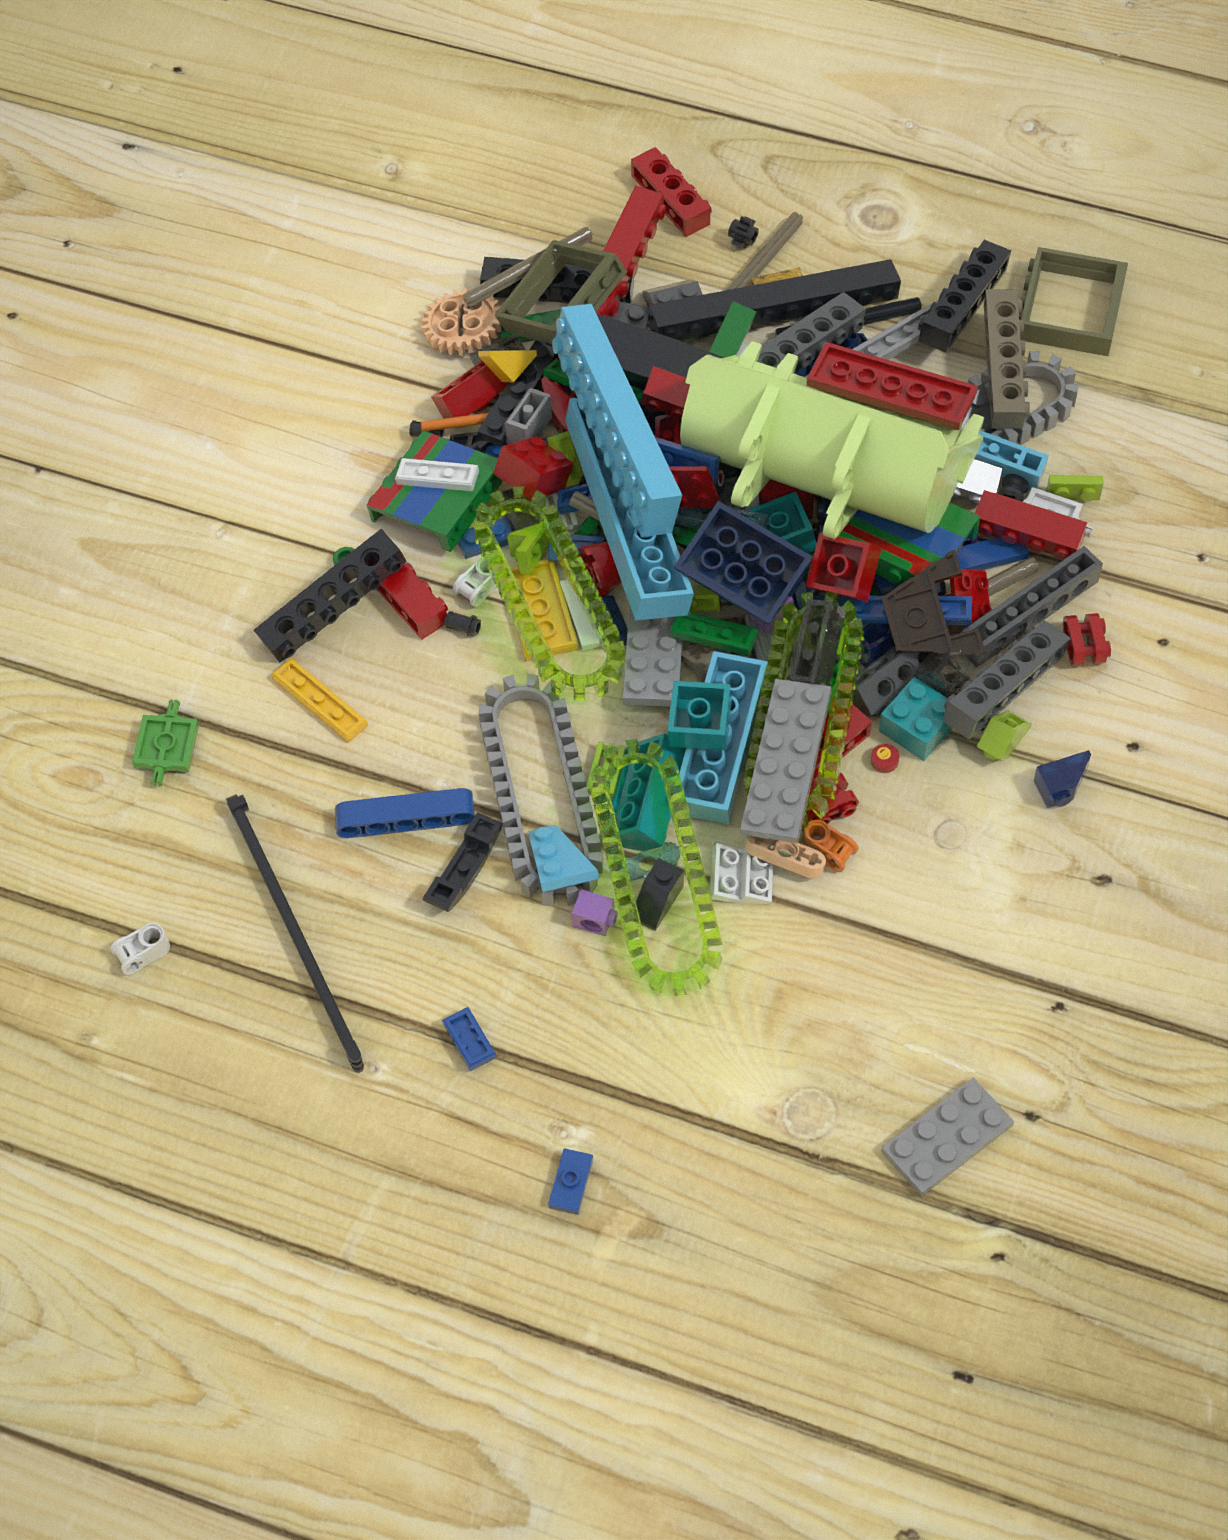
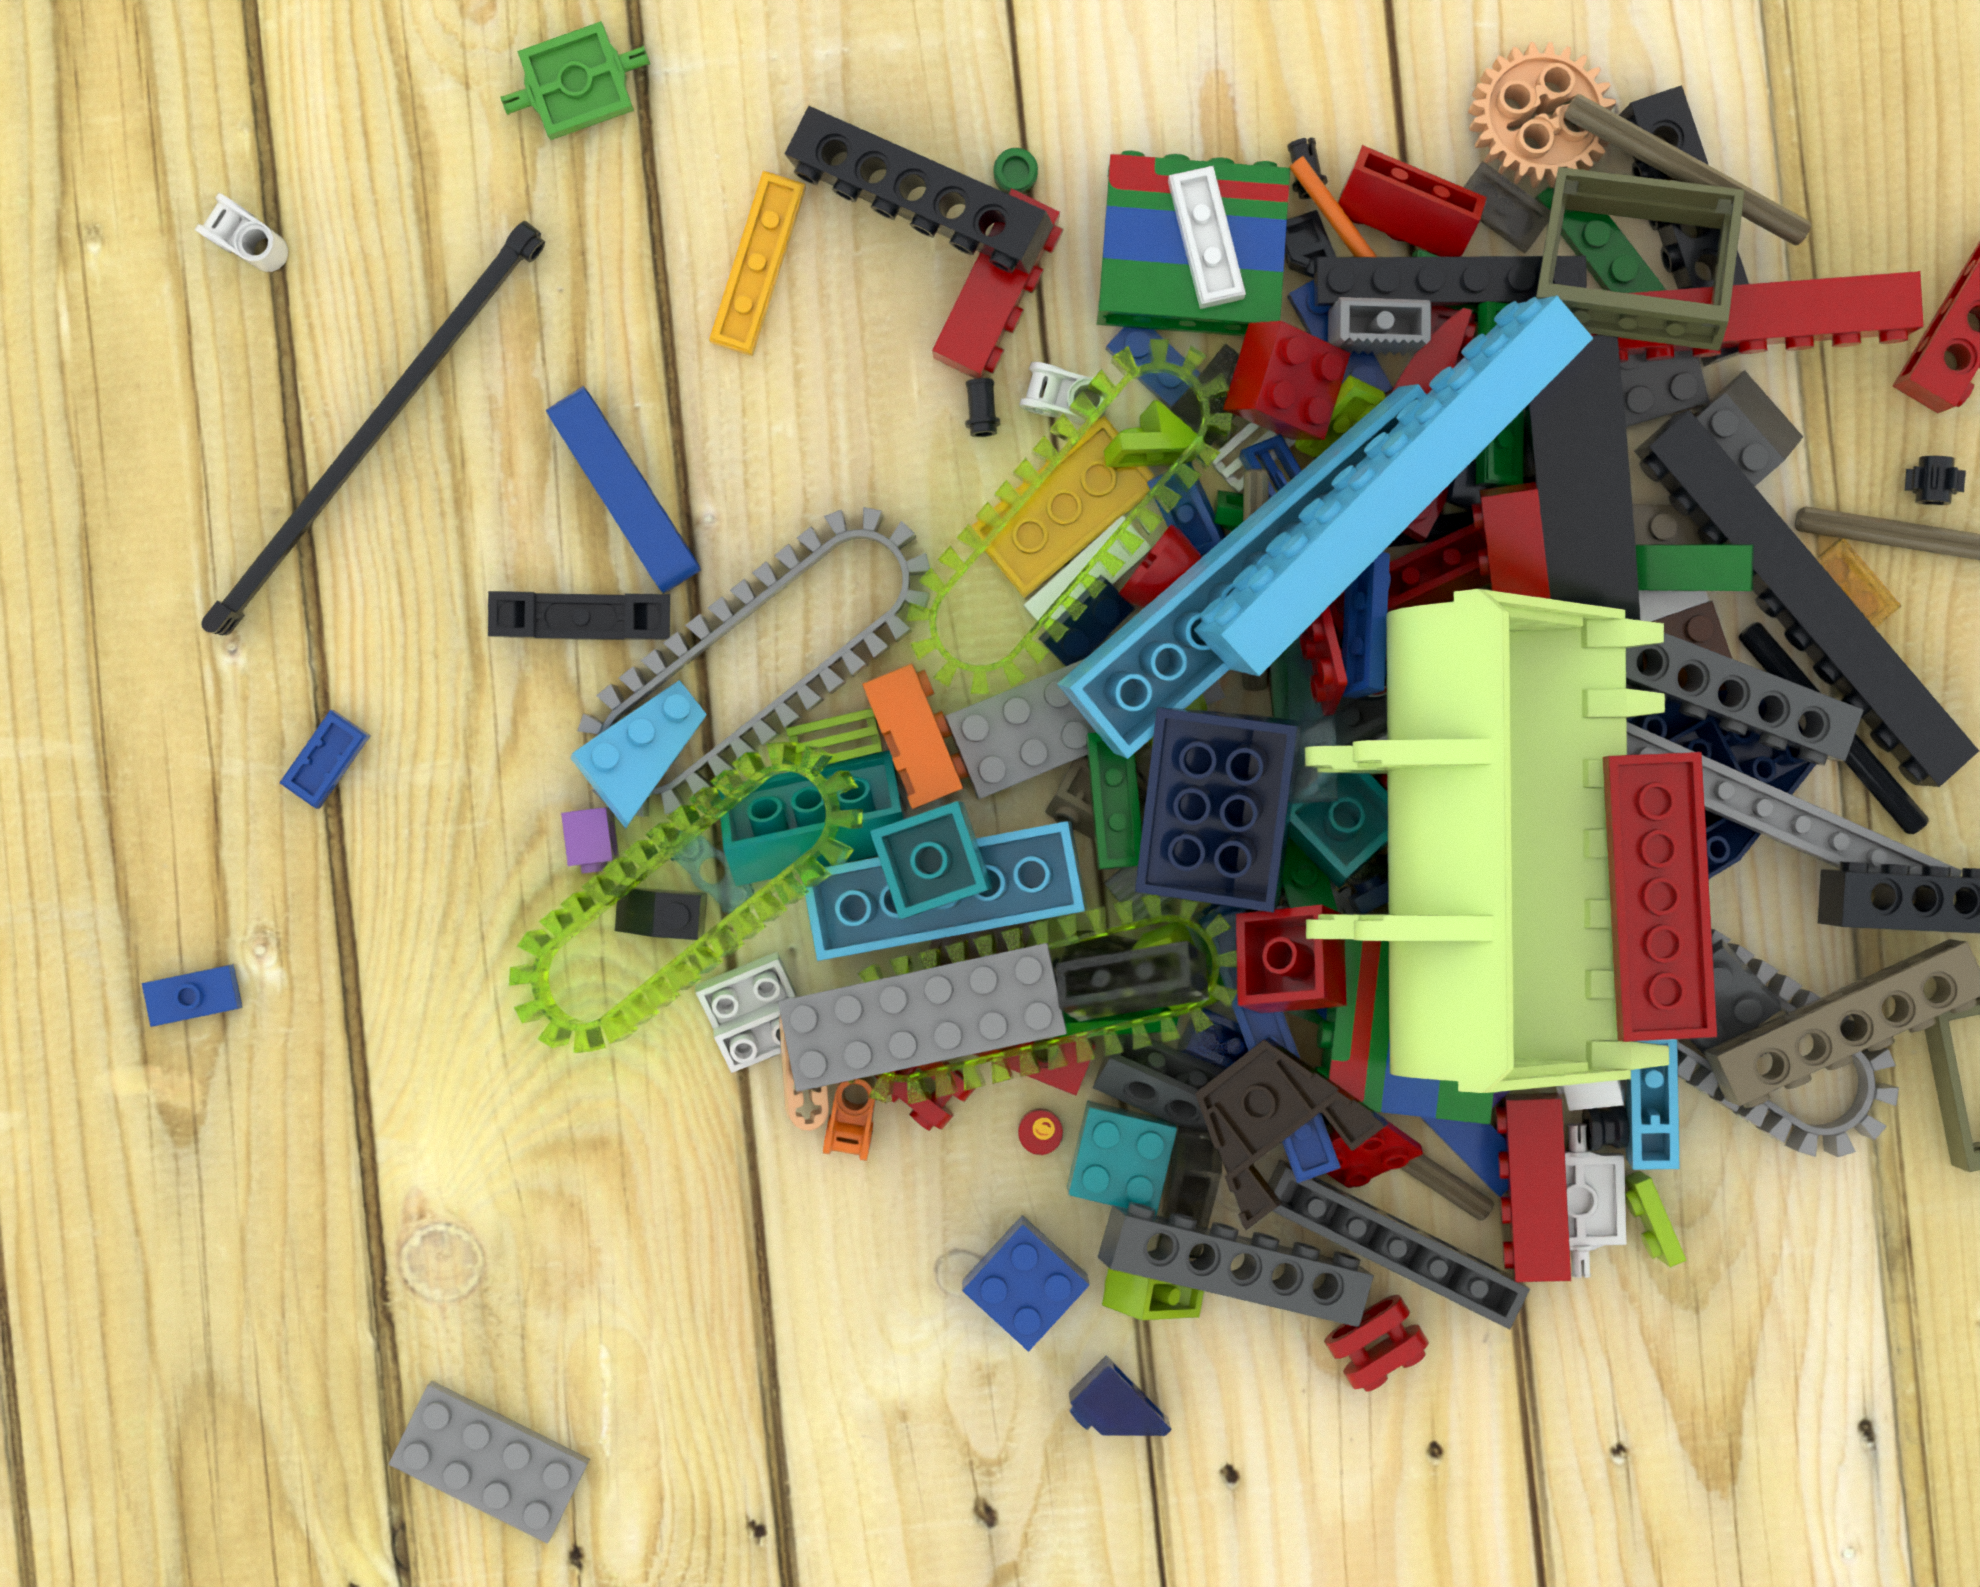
camera: 65 degrees right, 30 degrees up
yellow slope [478,350,537,382] -> none
none -> orange wedge [862,664,968,809]
none -> blue brick [962,1215,1090,1352]

